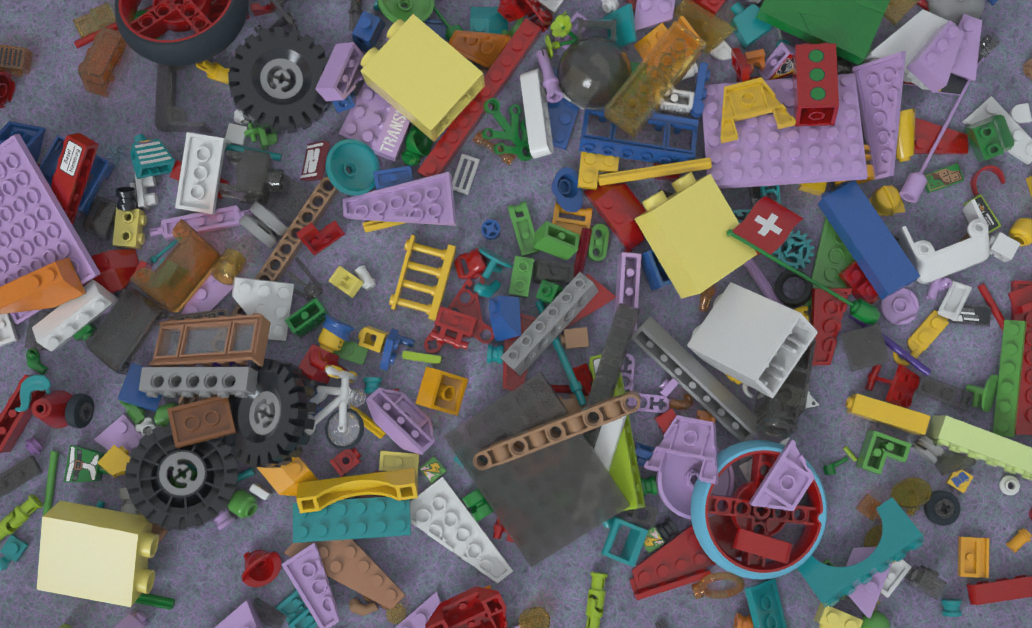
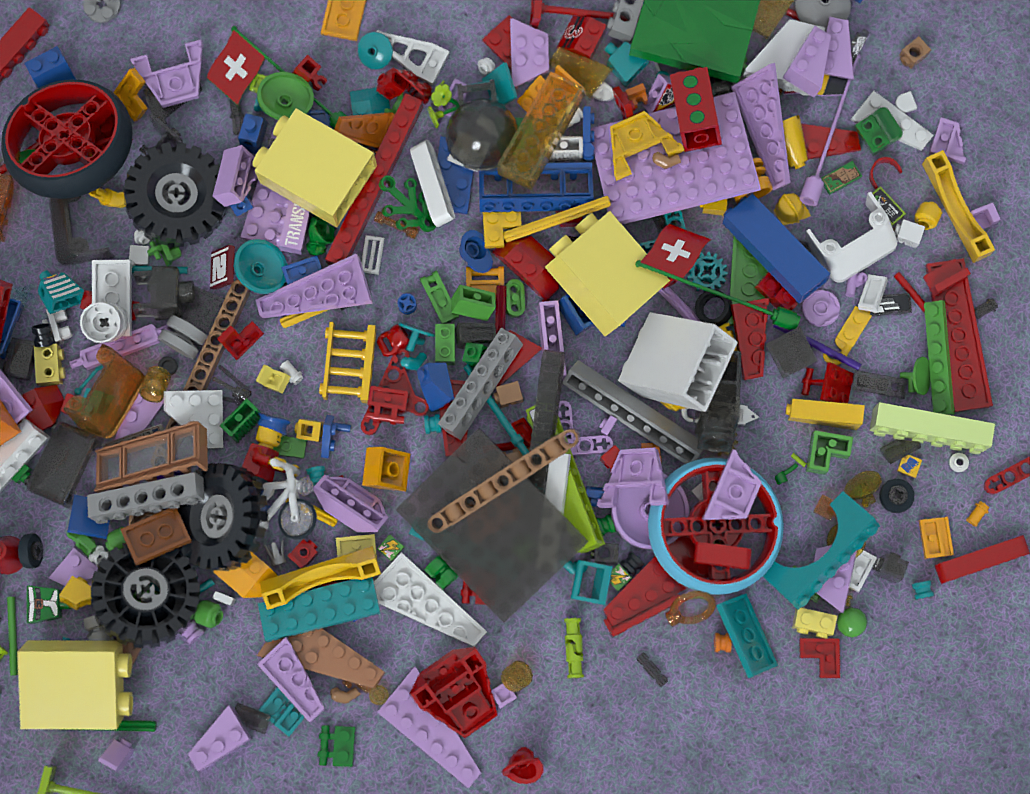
camera: 10 degrees left, 5 degrees down
red helmet [241,550,281,587] -> none
red tile [250,3,273,16] -> none
lime tile [402,351,442,365] -> none
lavender pin [536,49,563,103] -> none
clear orange arm [669,394,694,410] -> none
clear orange arm [699,285,716,312] -> none
light grey wheel [911,435,944,464] -> none
none -> white wheel [80,302,128,343]
none -> black tile [158,356,178,376]
none -> light grey piece [264,540,287,570]
none -> medium nougat arm [652,152,681,169]

